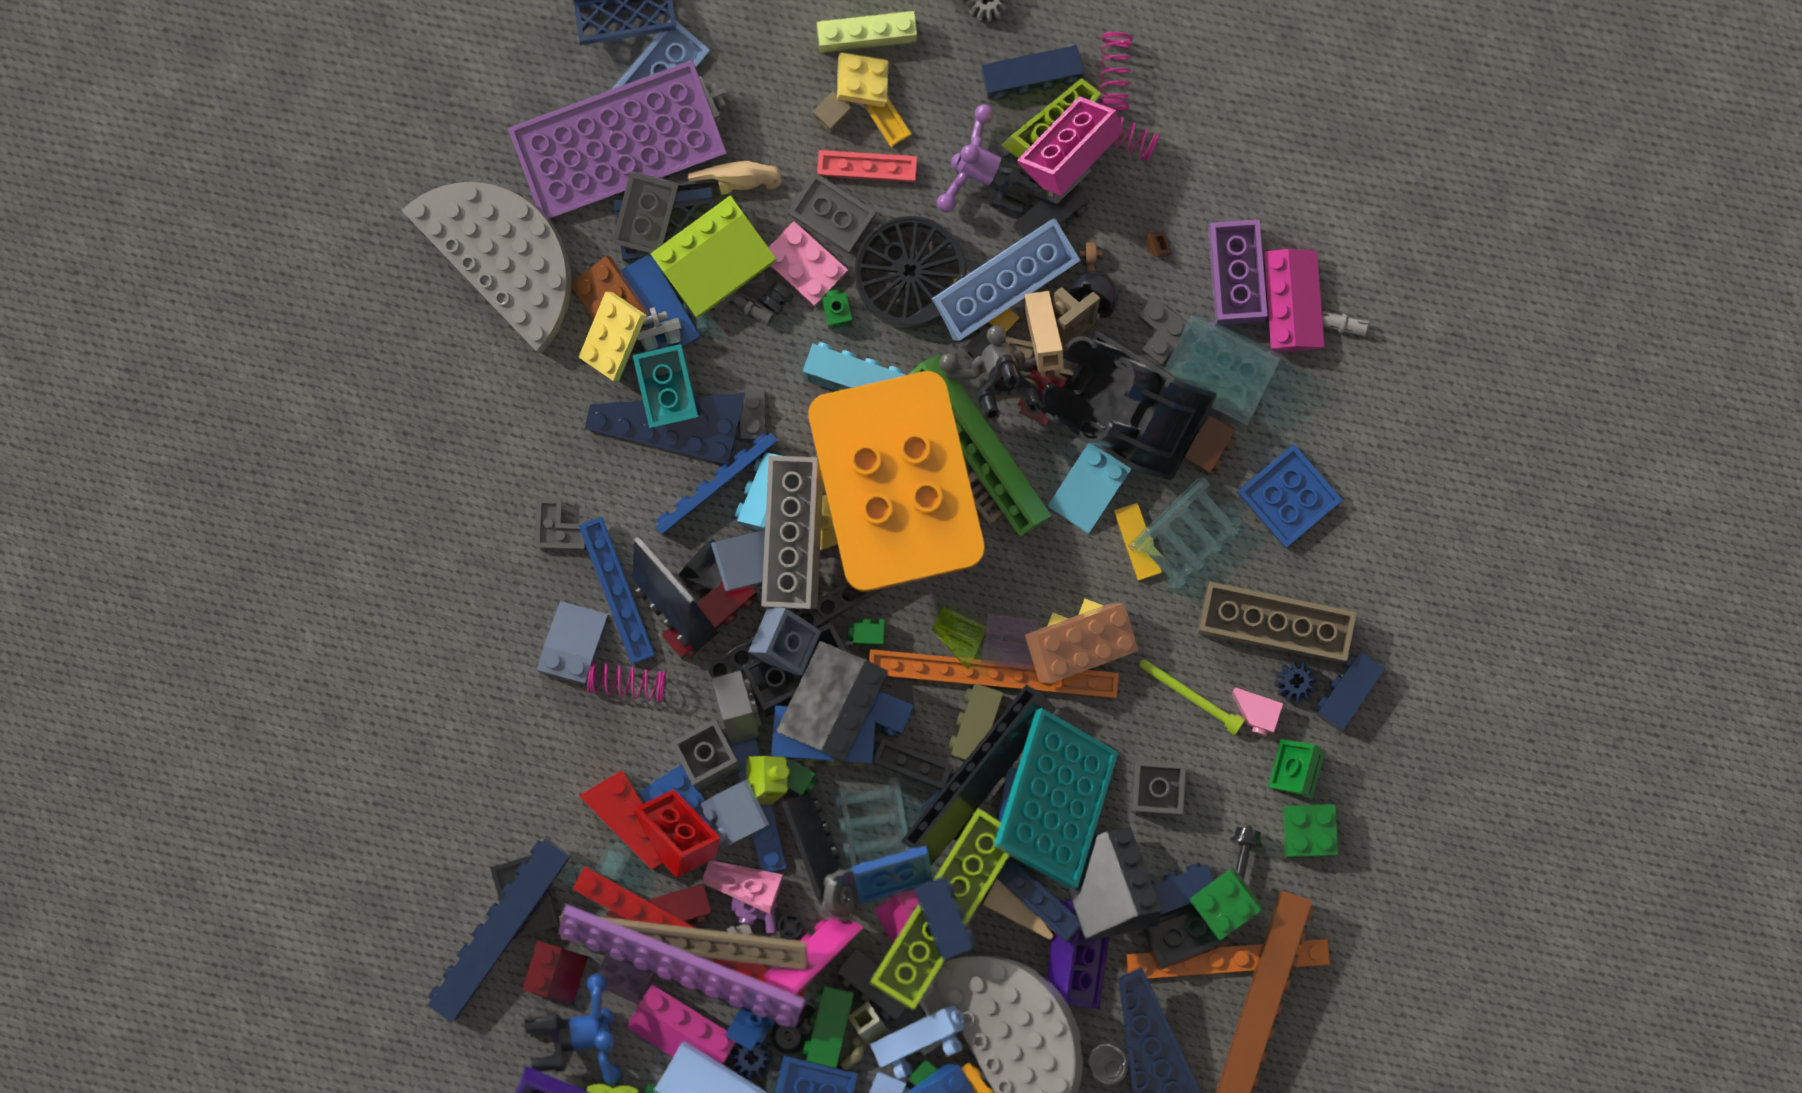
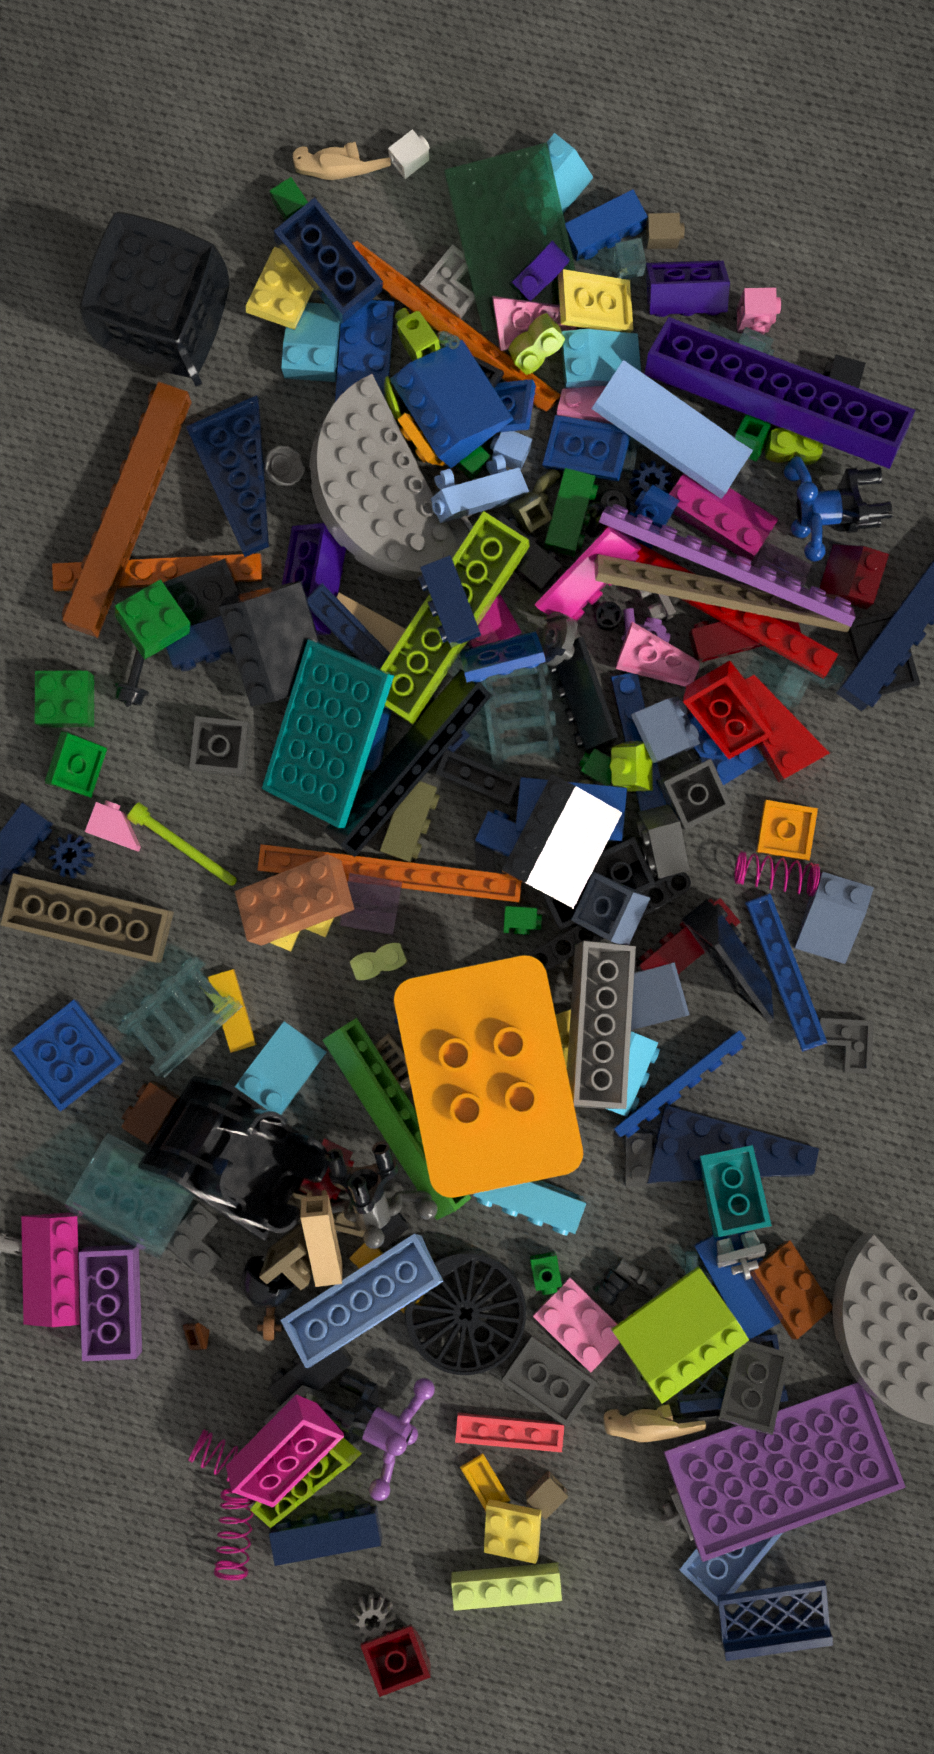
camera: 175 degrees left, 5 degrees up
light yellow plate [579,292,646,381] -> none
black slope [679,538,722,592] -> none
clear neon green wing [932,606,988,669] -> none
none -> yellowish green brick [350,943,407,980]
none -> light orange plate [756,800,818,861]

